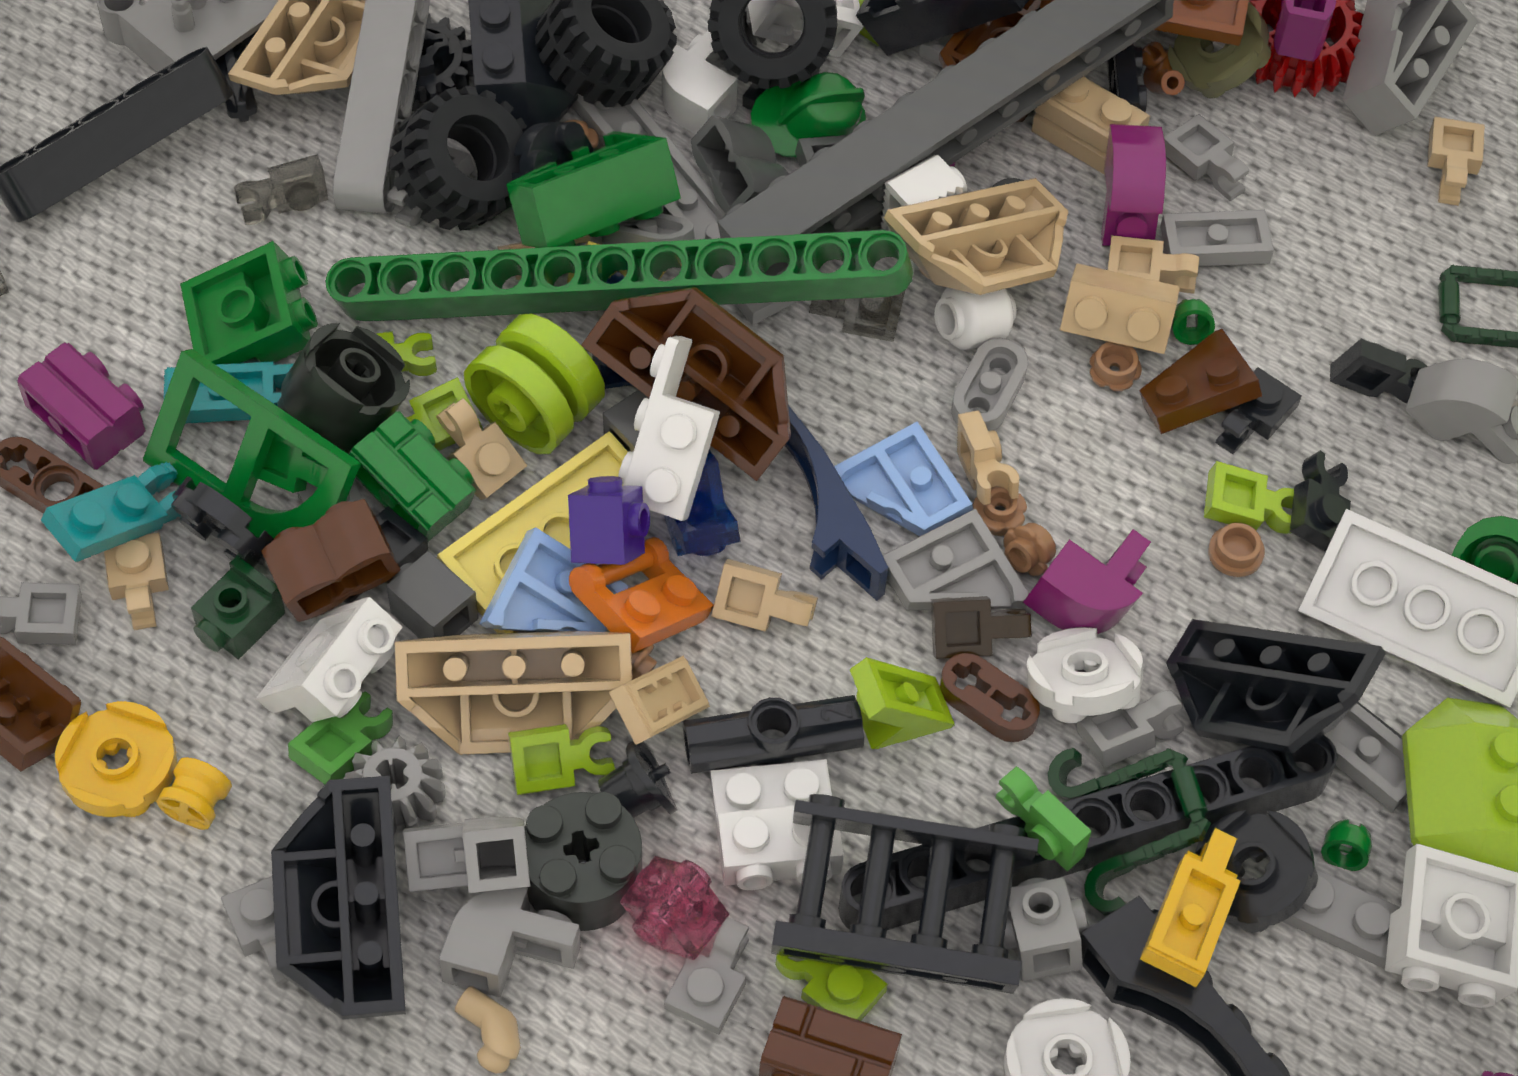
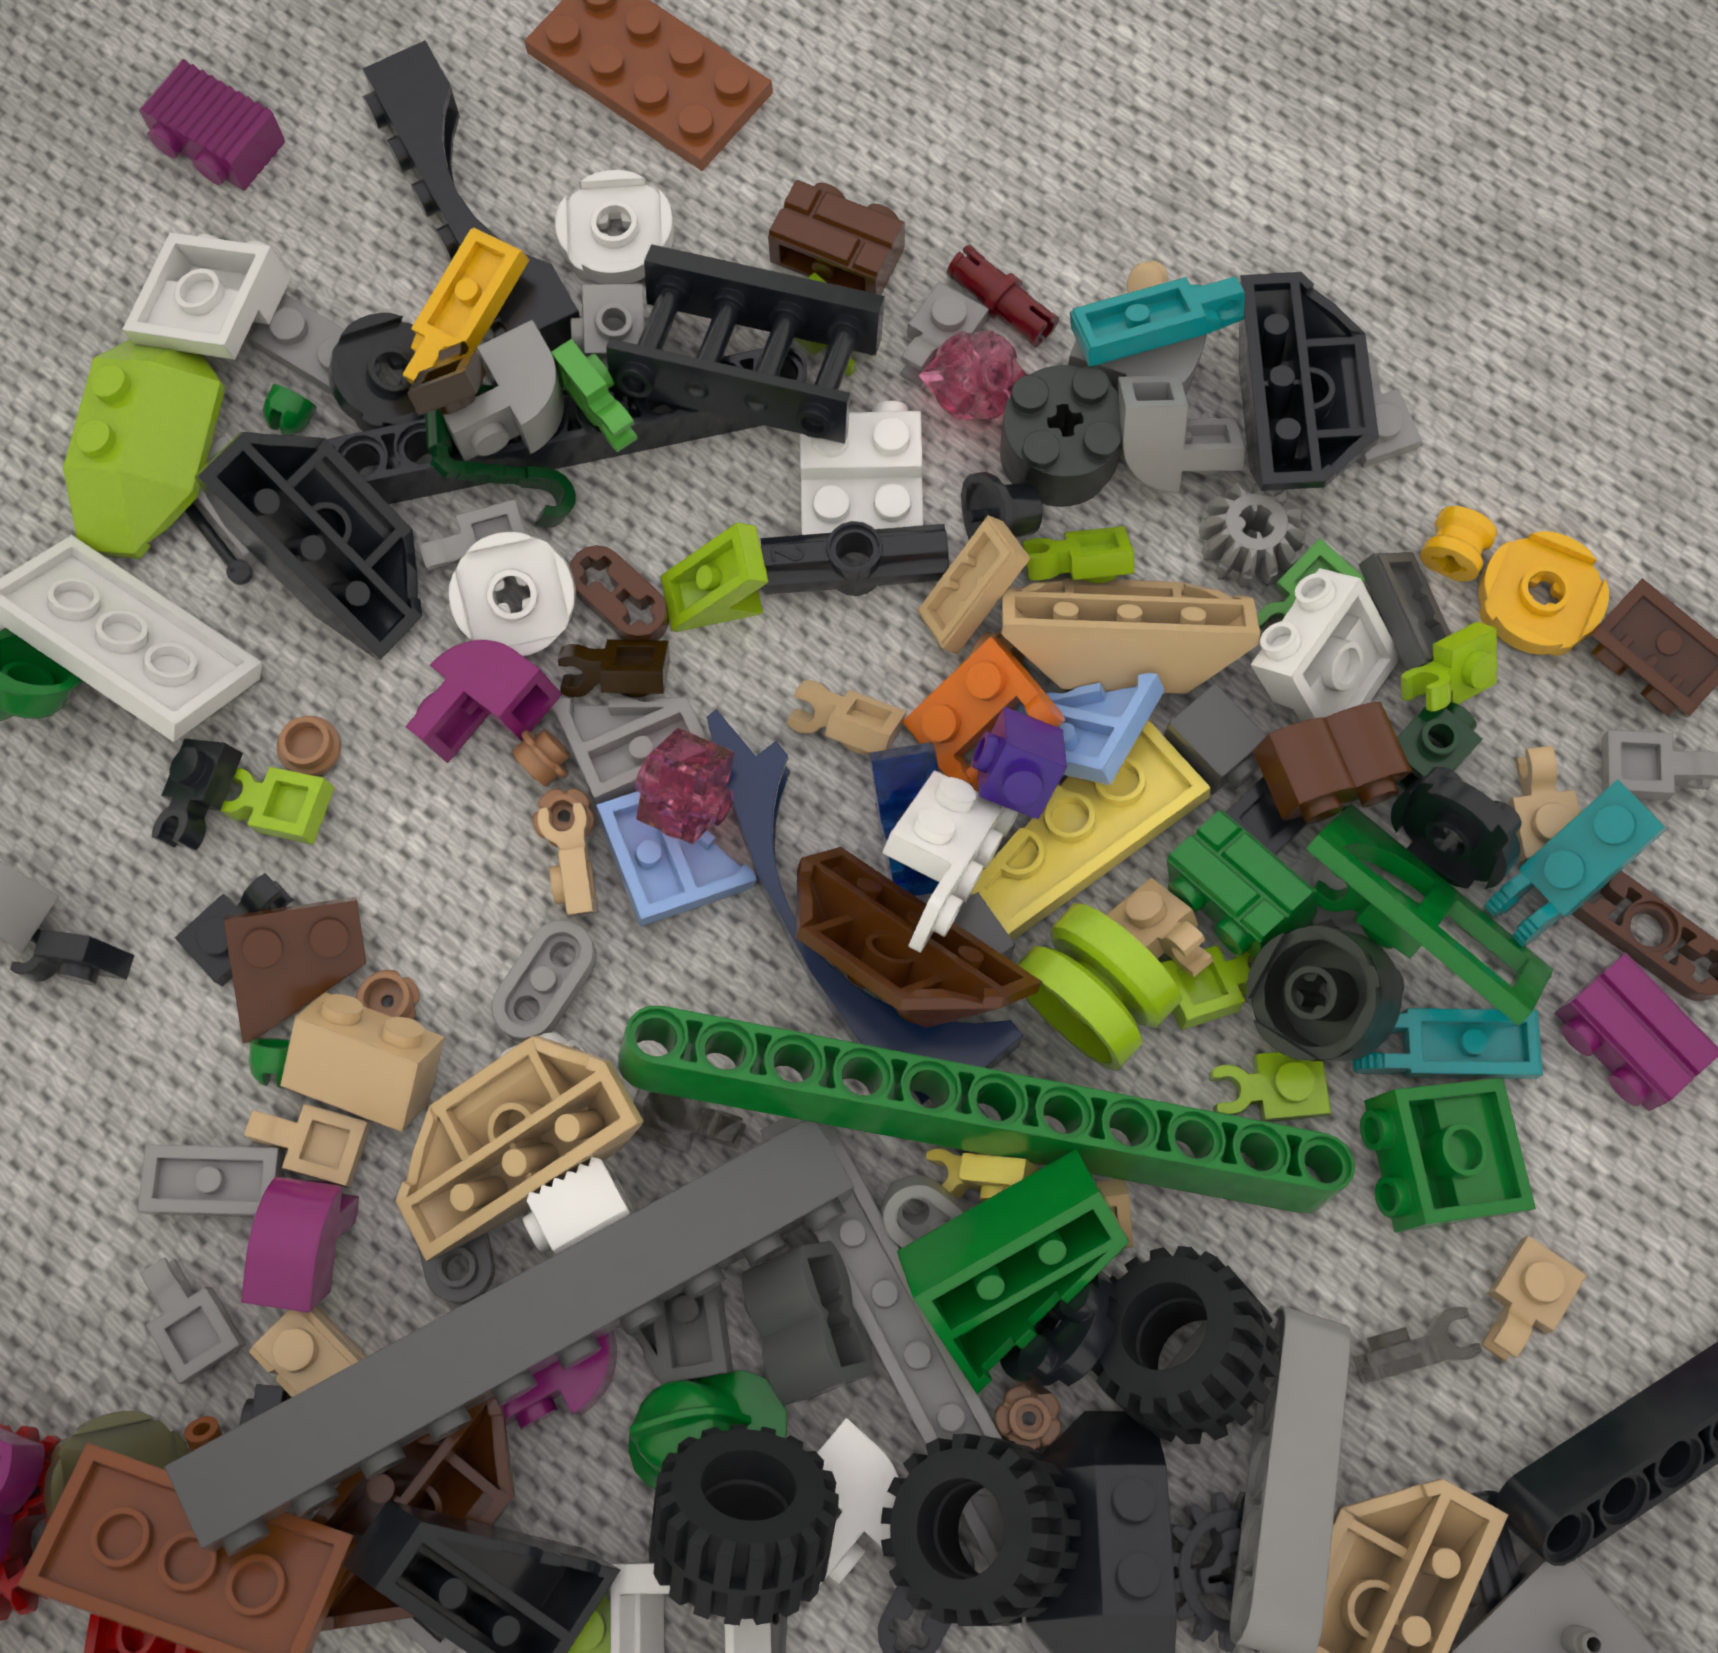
camera: 170 degrees left, 15 degrees up
none -> dark brown plate [407,341,486,416]
none -> light grey brick [443,320,564,461]
none -> clear pink brick [635,728,735,844]
none -> dark red pin [947,245,1059,348]
none -> teal hinge [1070,276,1245,367]
none -> dark grey plate [1358,552,1451,671]
none -> lime plate [1401,621,1498,712]
none -> tan plate [1480,1235,1587,1361]

